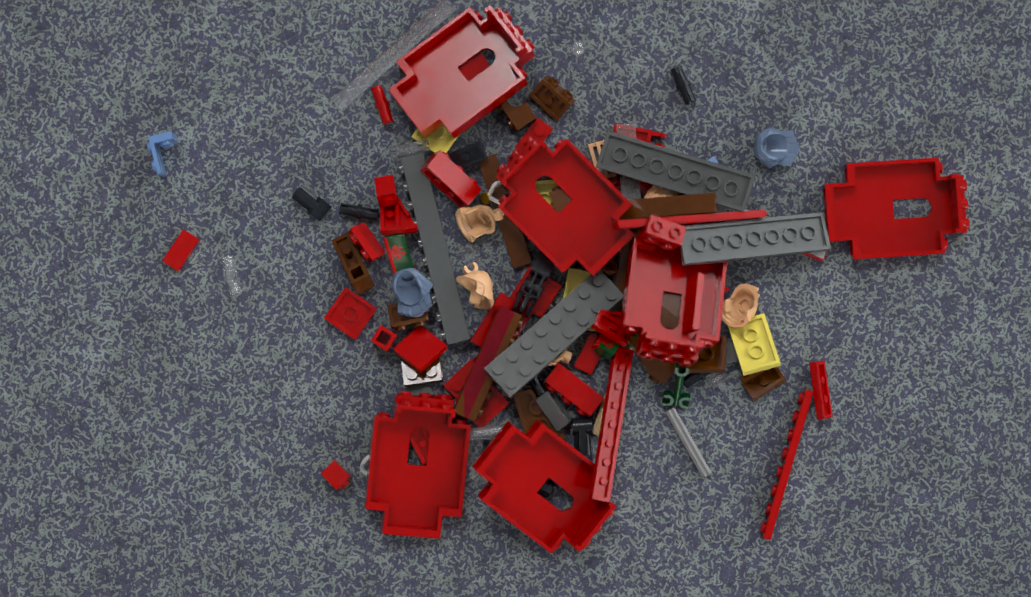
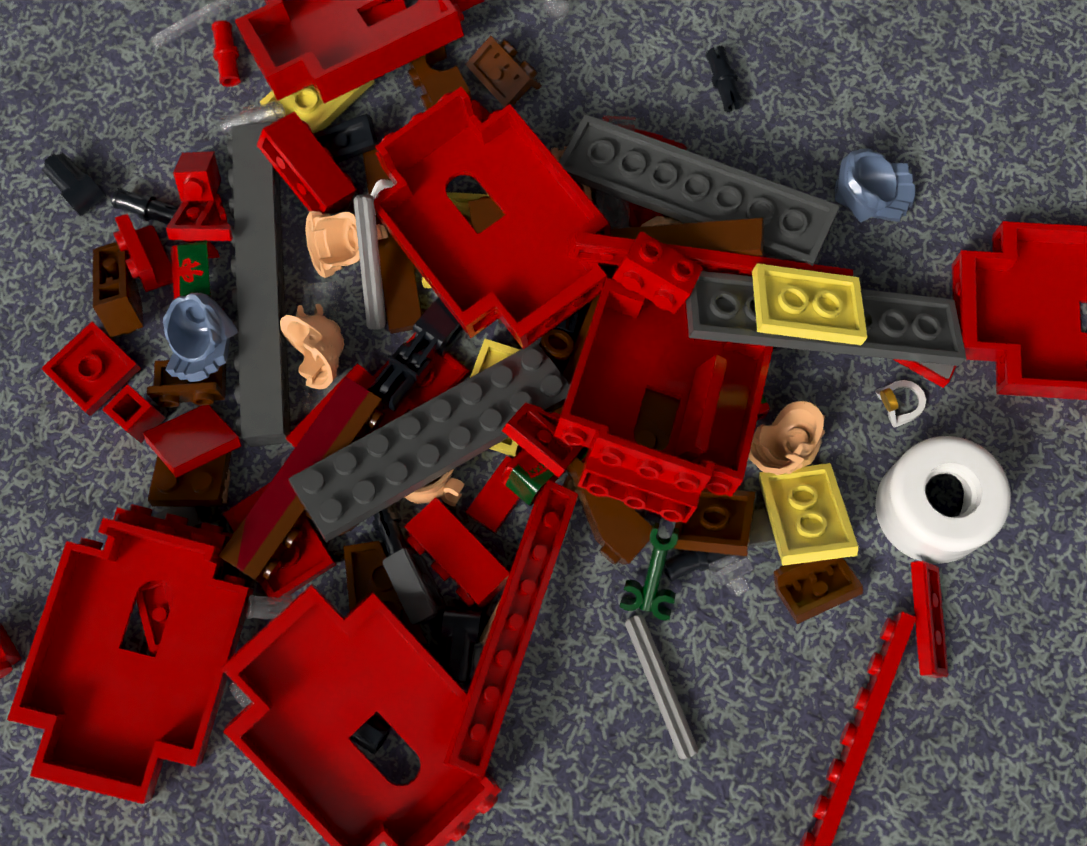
camera: 20 degrees right, 15 degrees down
none -> light grey axle [354,194,386,330]
none -> light yellow plate [752,263,868,345]
none -> white piece [875,380,926,427]
none -> white piece [875,436,1011,563]

